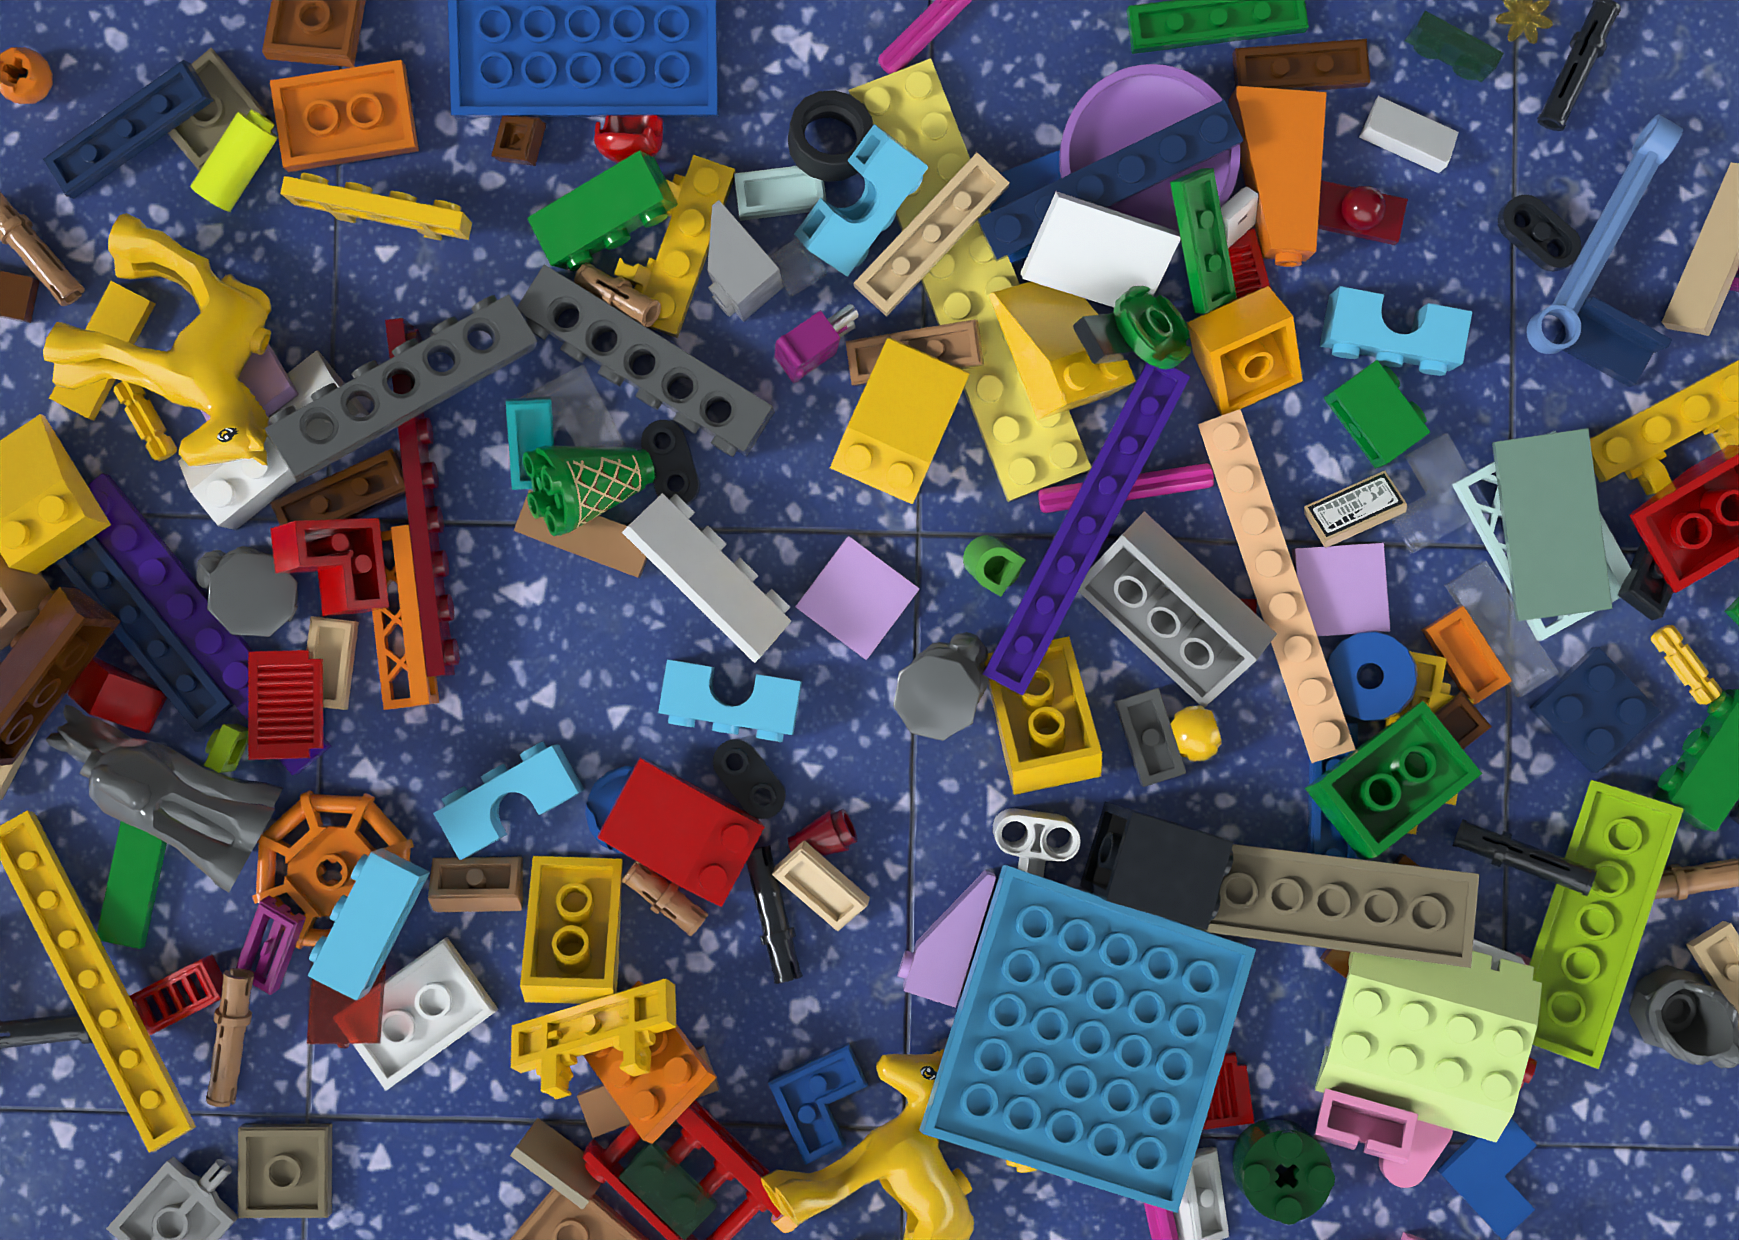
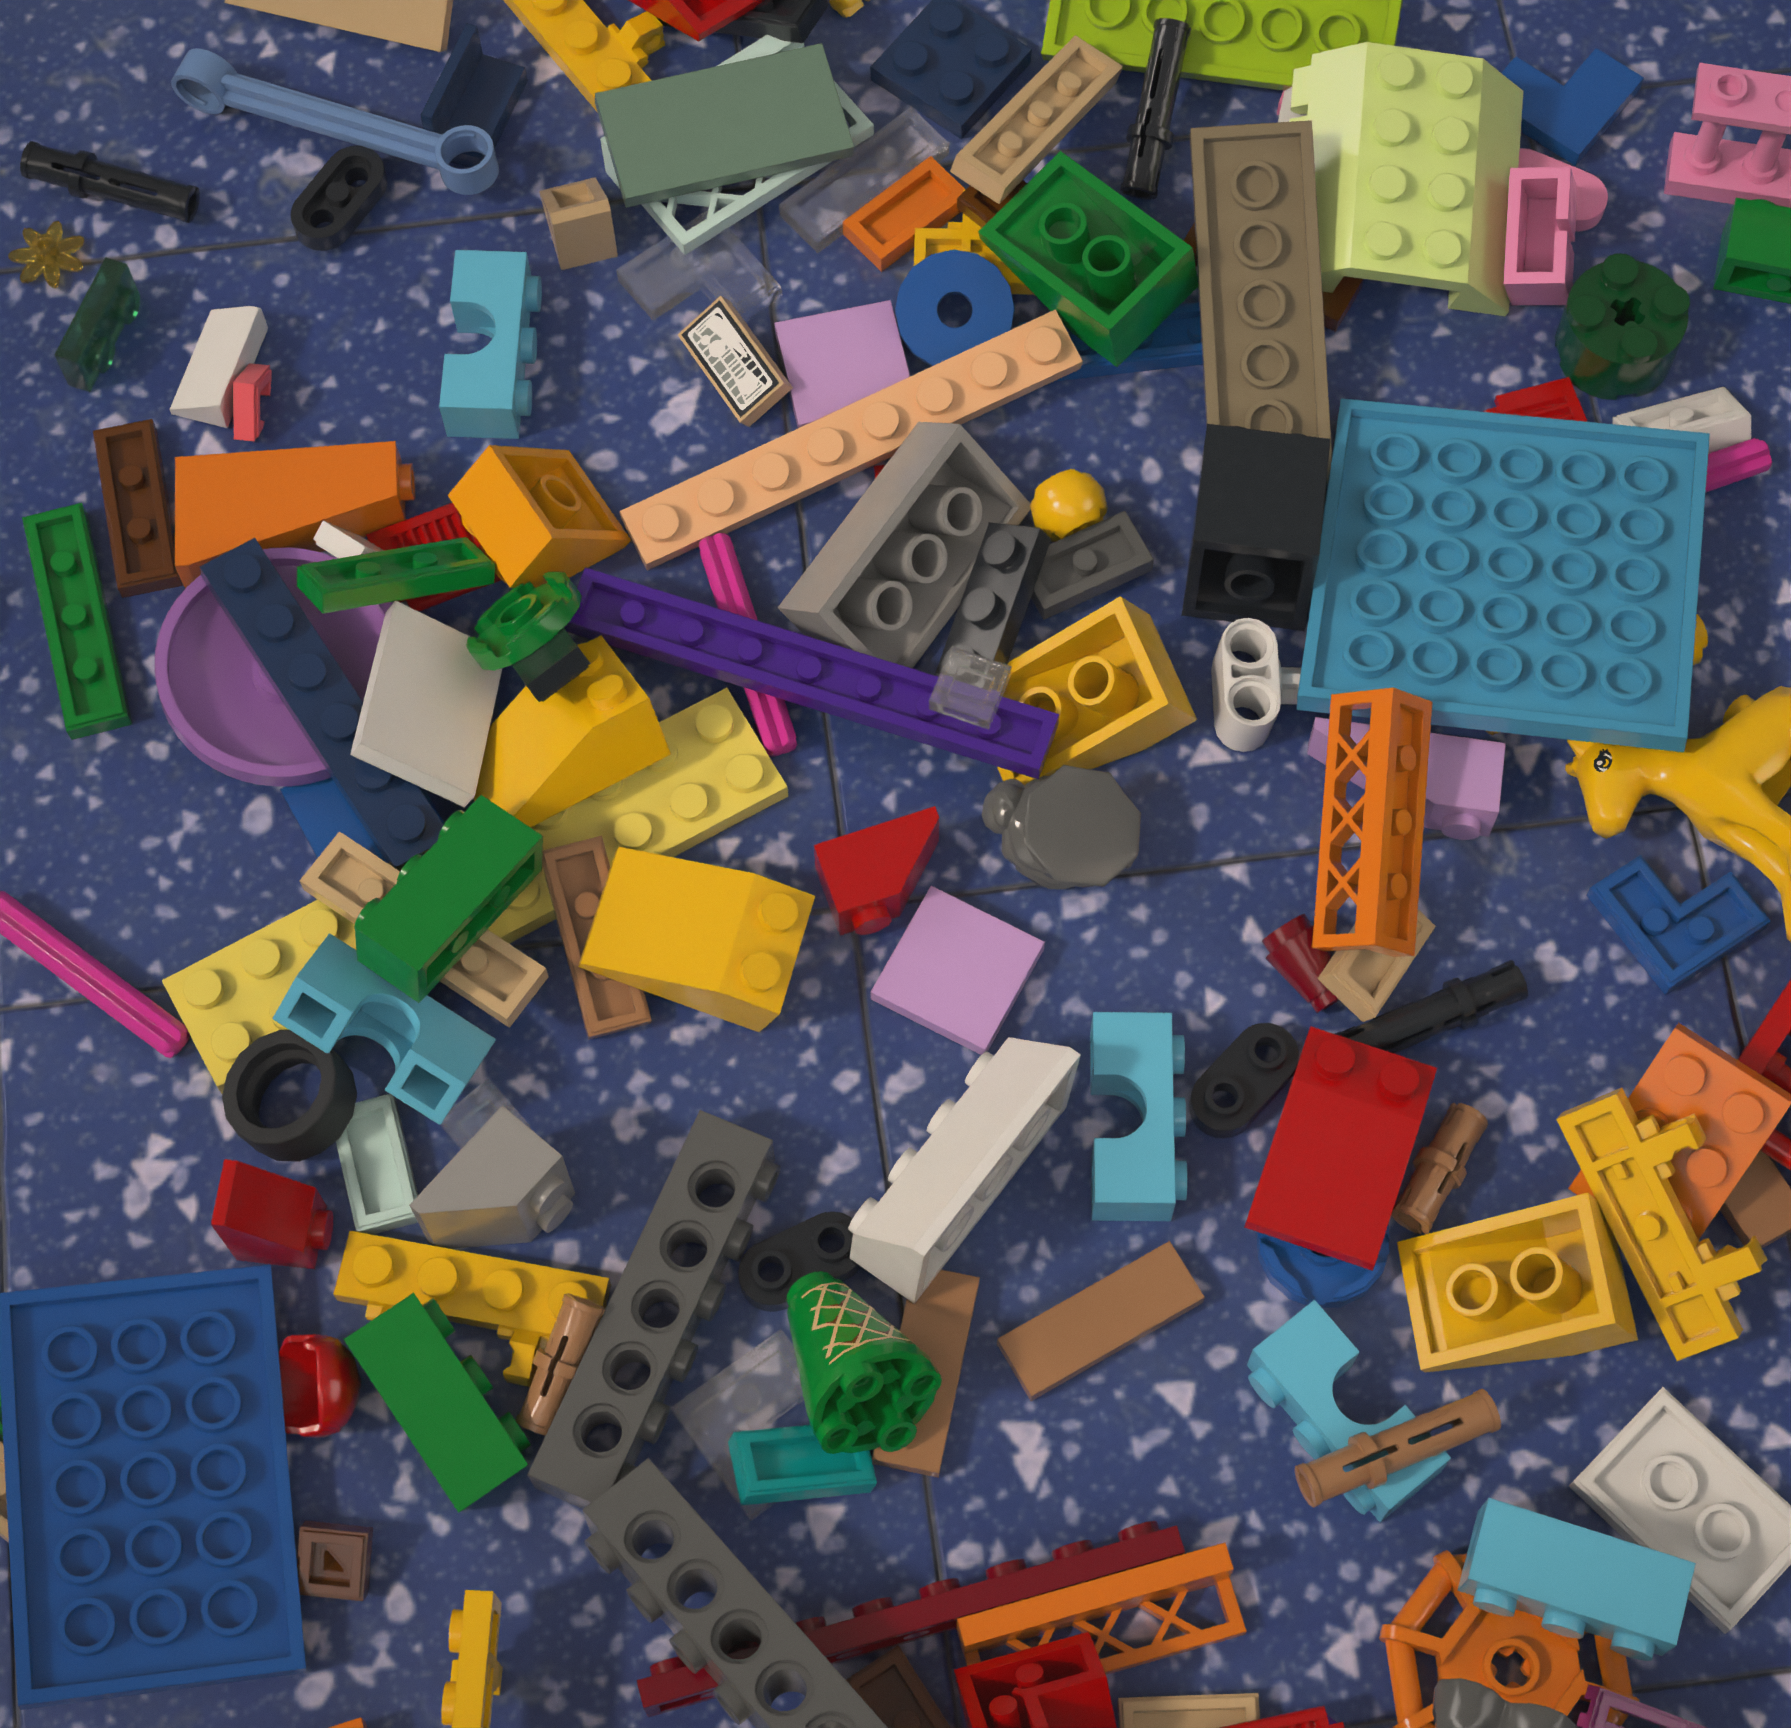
camera: 95 degrees left, 20 degrees down
clear red piece [307,963,386,1049] -> none
medium nougat slope [428,857,523,912] -> none
magenta piece [774,304,858,384] -> none
bright green plate [963,535,1026,597] -> none
dark red tile [1318,180,1408,245] -> none
green brick [1324,360,1430,469] -> none
none -> red slope [211,1159,333,1270]
none -> coral tile [233,363,272,442]
none -> green brick [354,795,543,1003]
none -> tan slope [539,177,618,270]
none -> red slope [814,806,939,936]
none -> clear tile [929,646,1011,730]
none -> black plate [934,522,1051,695]
none -> tan plate [950,35,1123,204]
none -> medium nougat tile [997,1241,1205,1401]
none -> medium nougat pin [1295,1389,1501,1508]
none -> orange fence [1312,687,1432,957]

